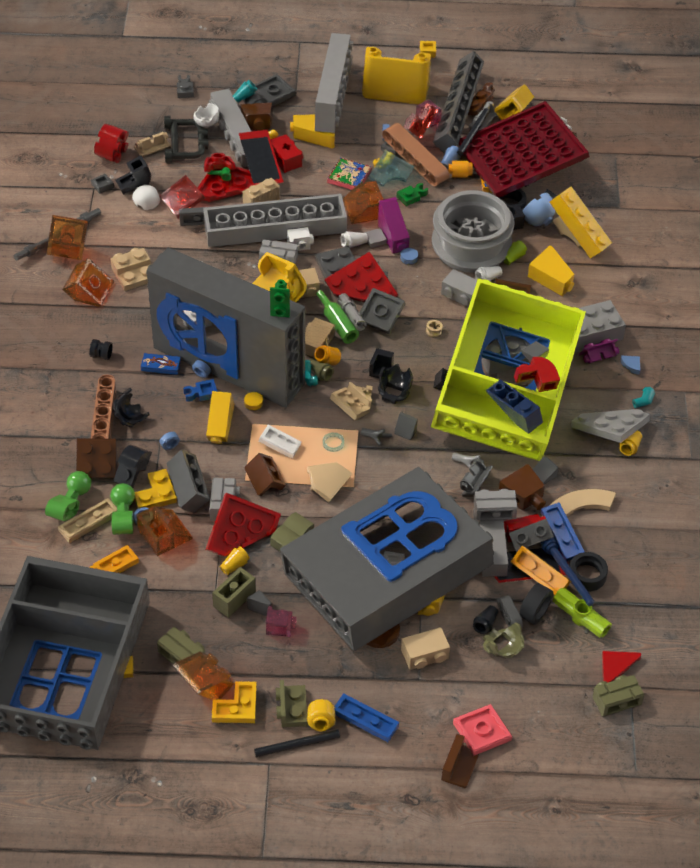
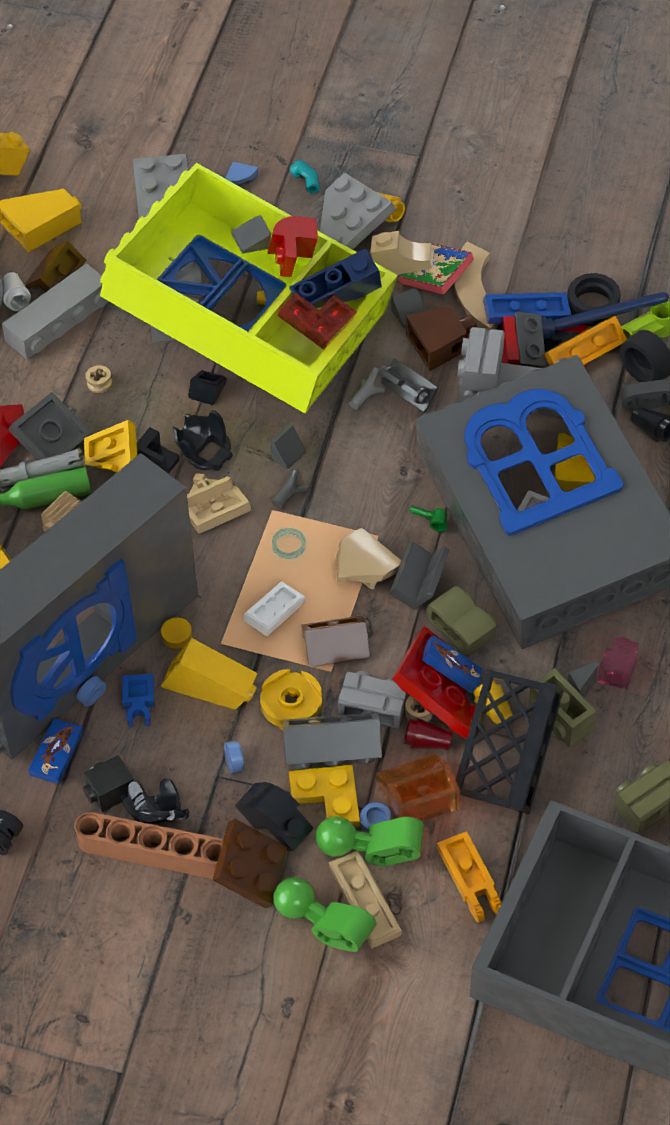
camera: 75 degrees left, 5 degrees up
green hinge [270,279,290,318] -> none
none -> pearl dark grey brick [83,755,134,812]
none -> yellow wing [84,420,137,473]
none -> yellow plate [260,669,322,731]
none -> clear red plate [277,293,357,349]
none -> tan arch [371,231,434,275]
none -> dark grey panel [389,542,449,609]
none -> tile [397,242,474,295]
none -> dark red cone [404,718,452,750]
none -> blue tile [422,635,483,694]
none -> black fence [452,669,564,814]

